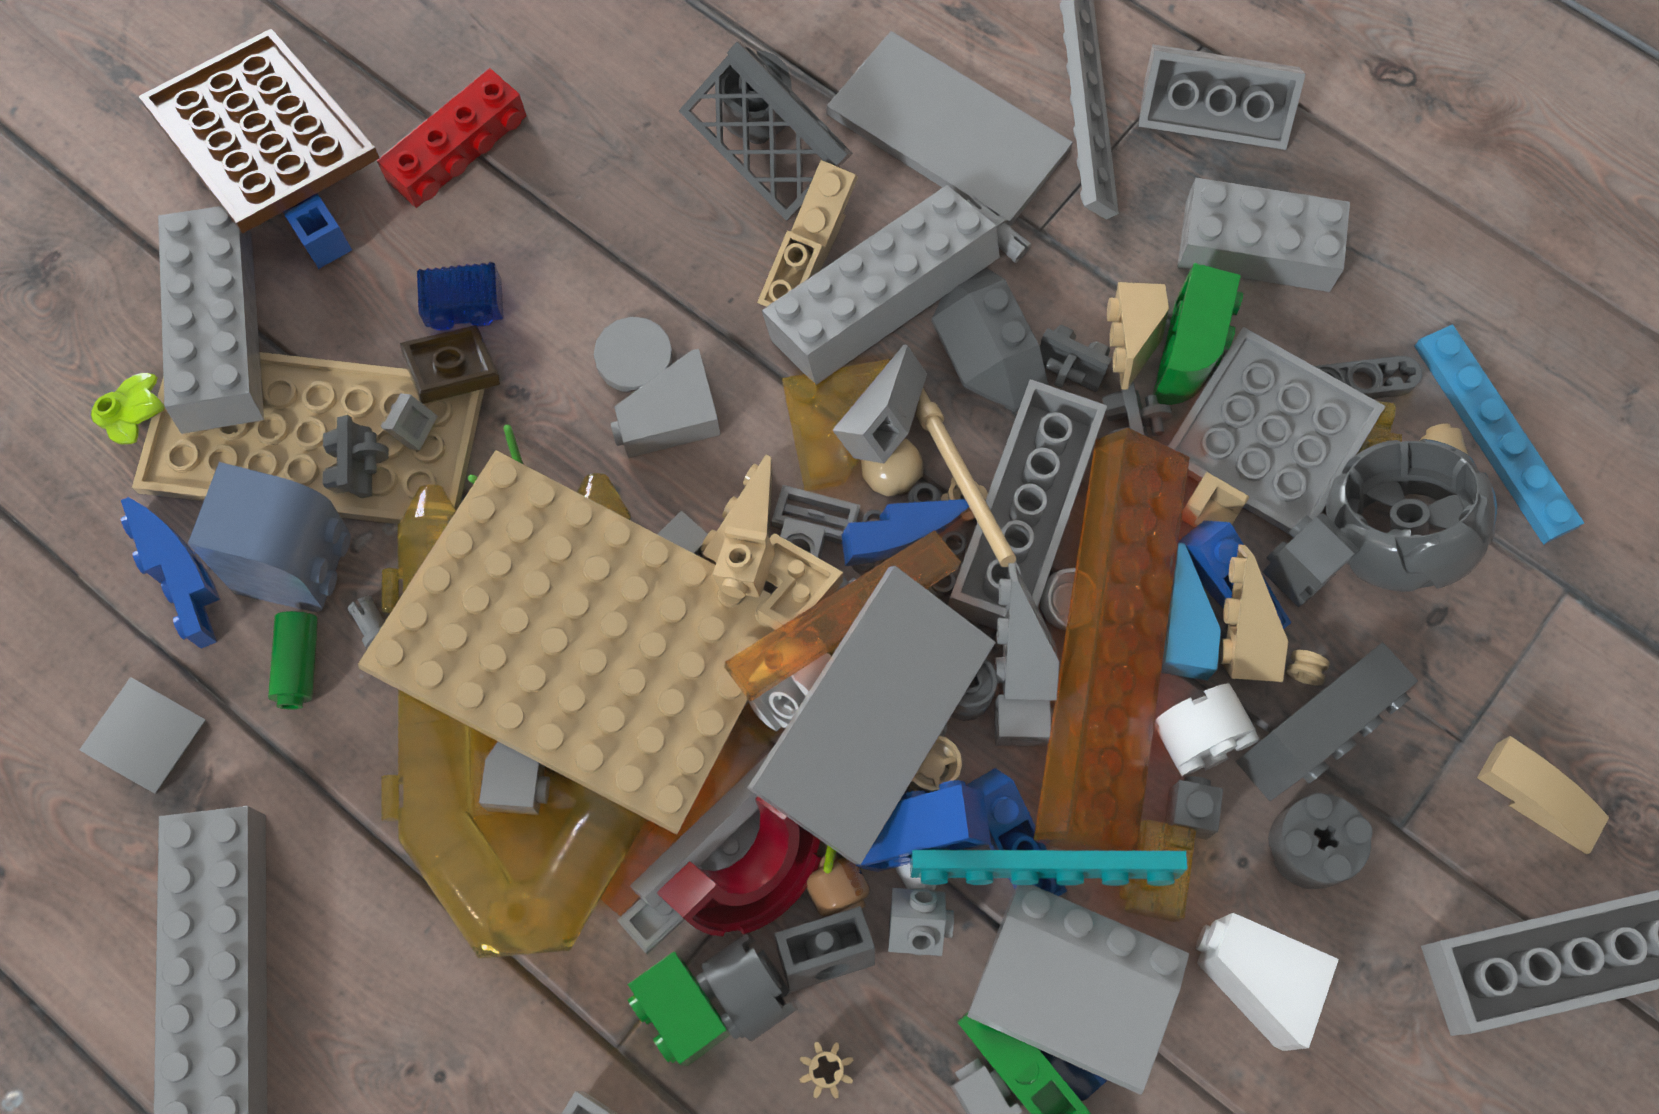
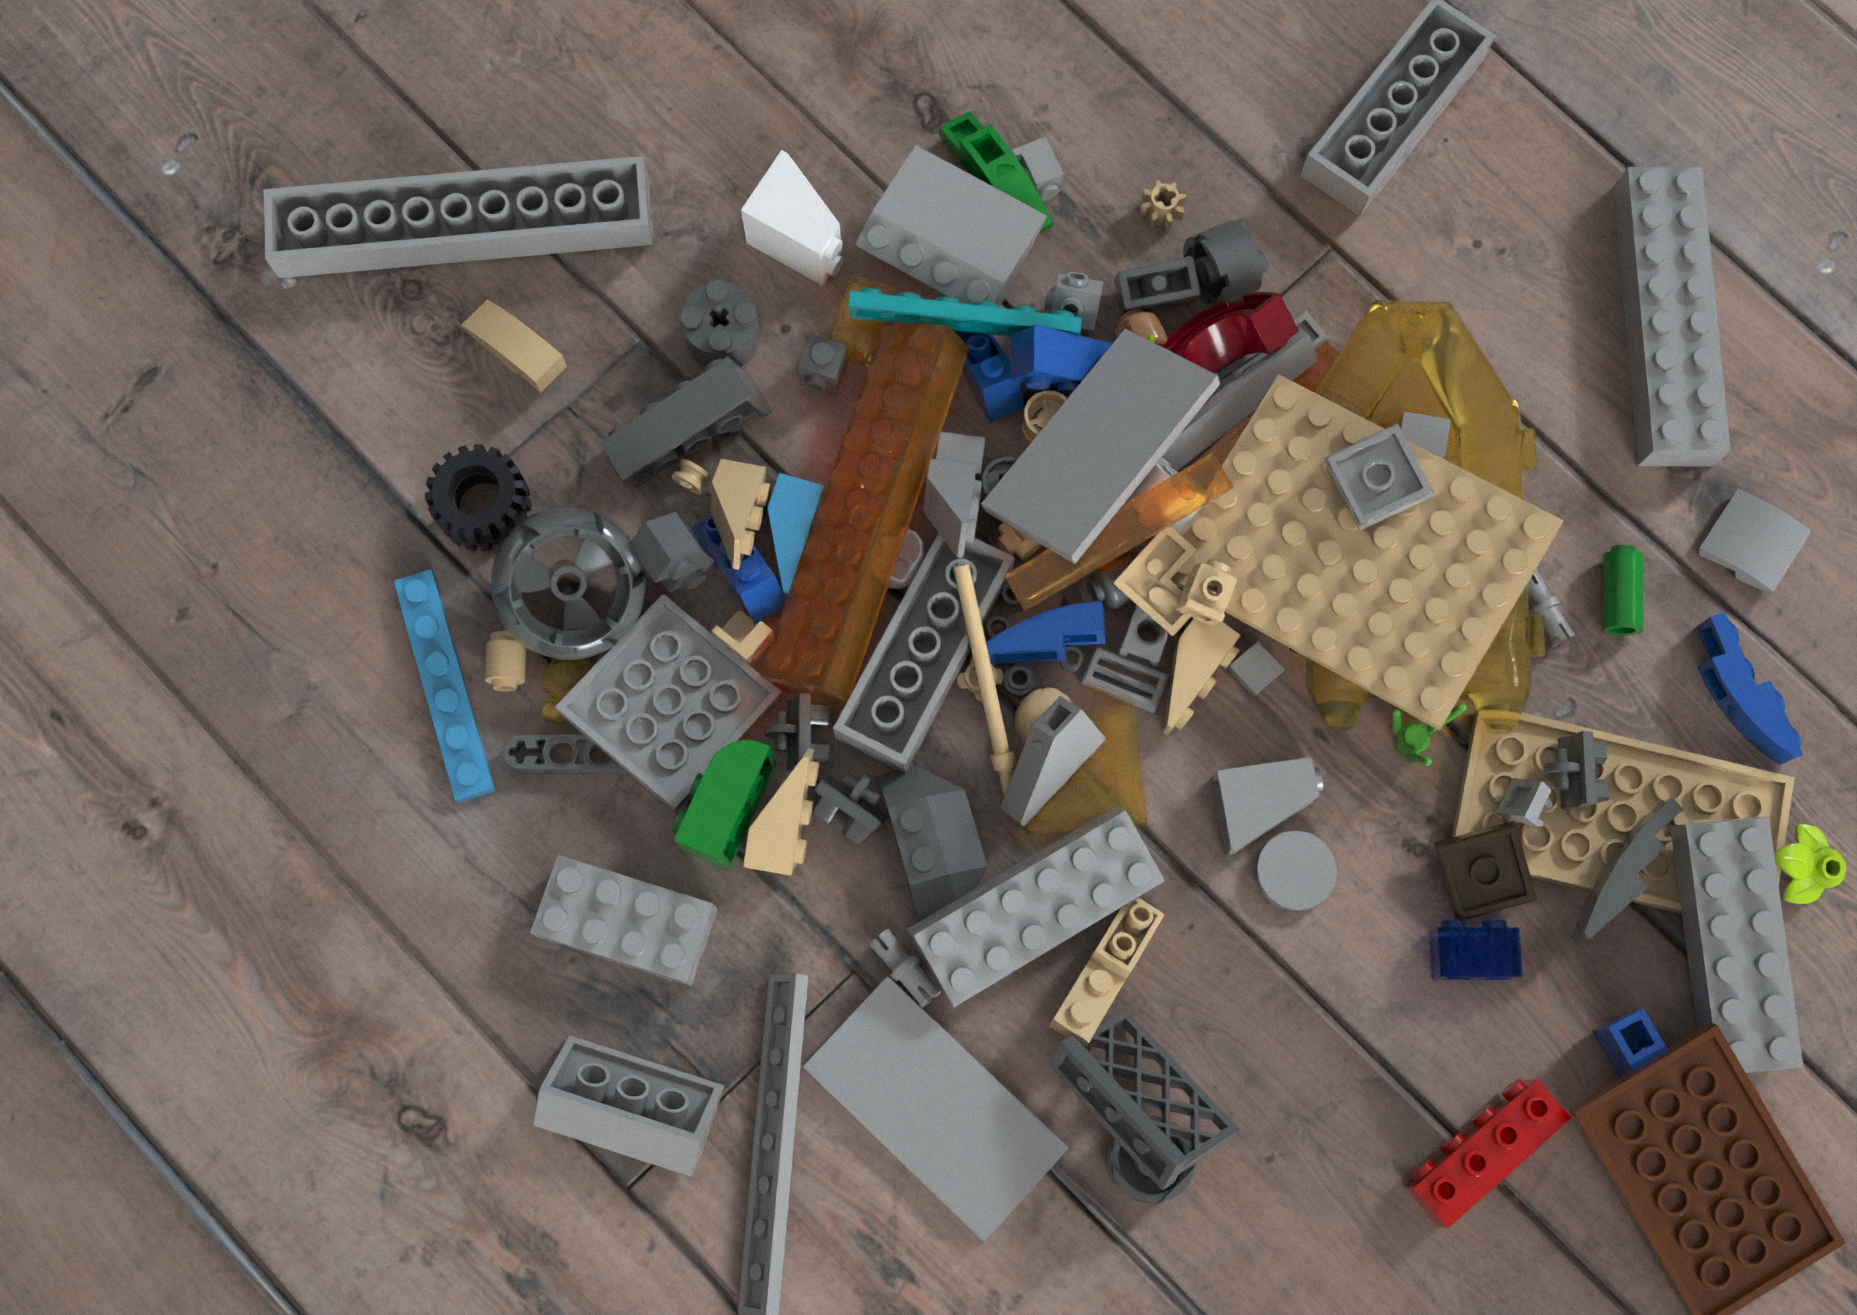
camera: 175 degrees left, 5 degrees up
sand blue brick [188,462,351,612] -> none
green brick [627,951,731,1066] -> none
white brick [1154,683,1260,777] -> none
none -> black tyre [425,444,532,551]
none -> light grey plate [1324,423,1434,531]
none -> dark grey slope [1571,797,1684,944]

